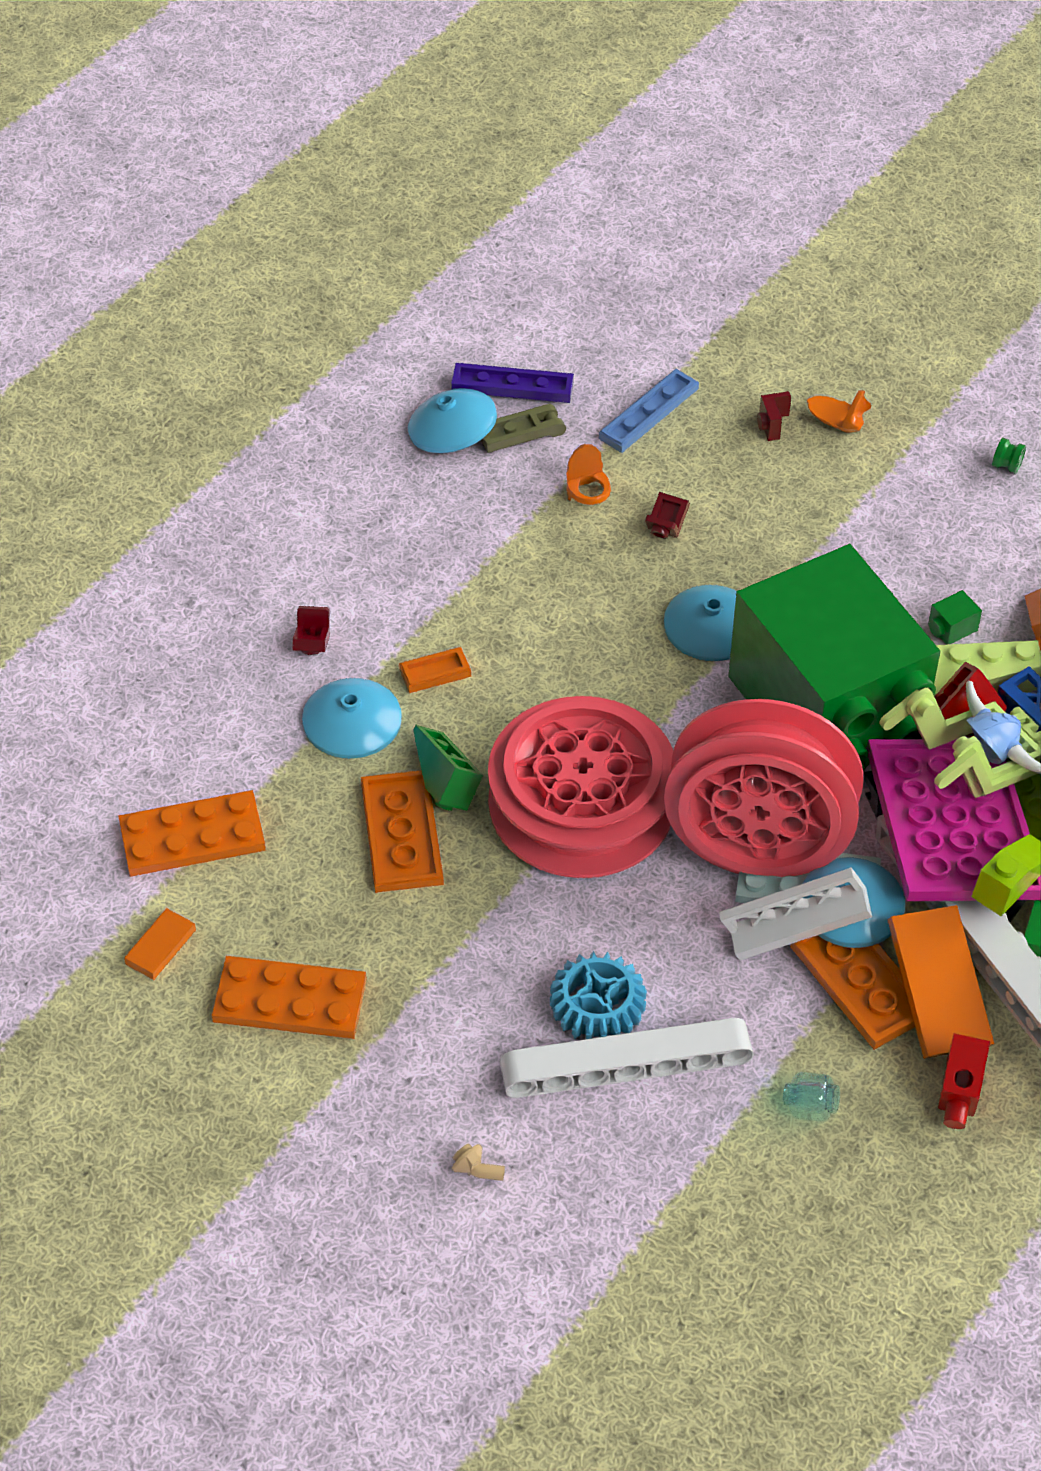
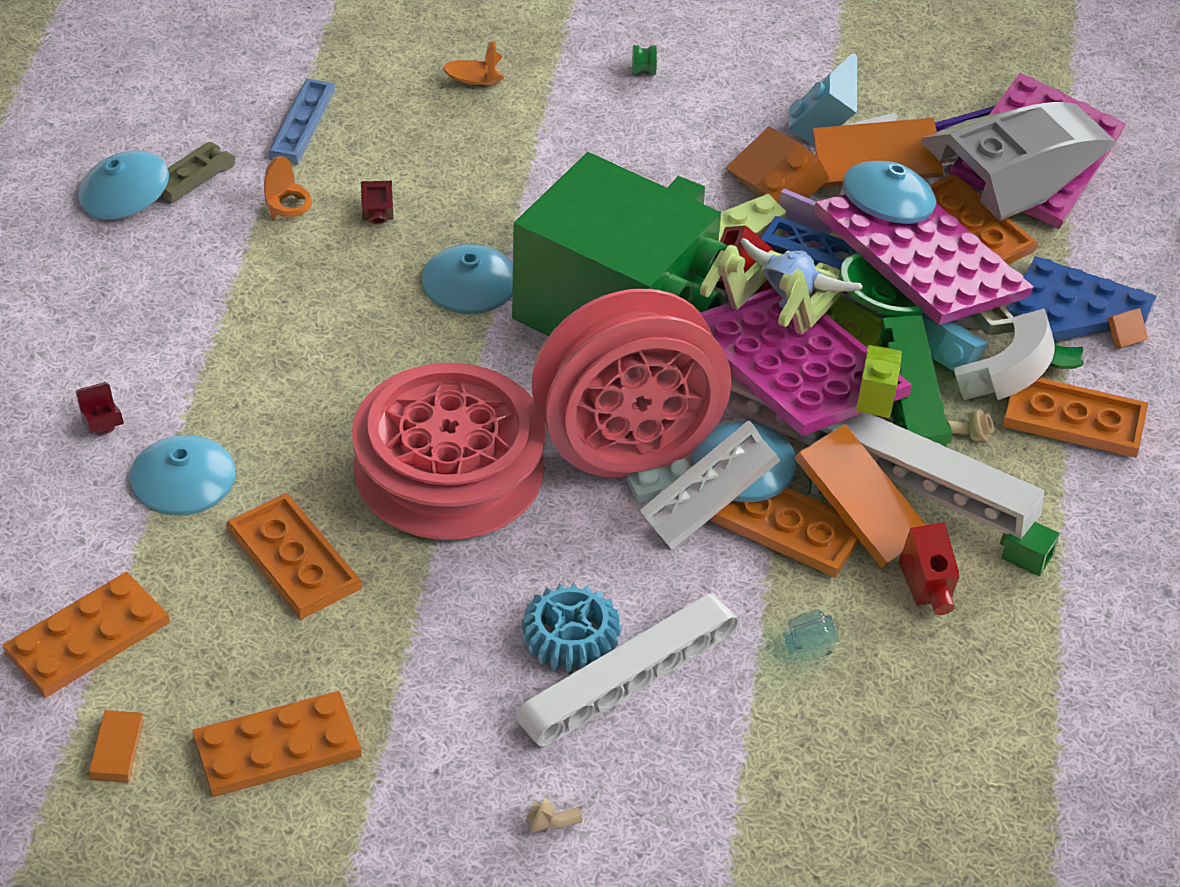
camera: 30 degrees left, 5 degrees down
orange tile [399,647,471,693] -> none
green slope [413,725,484,811] -> none
dark purple plate [451,363,574,403] -> none
dark red bracket [757,391,791,441] -> none

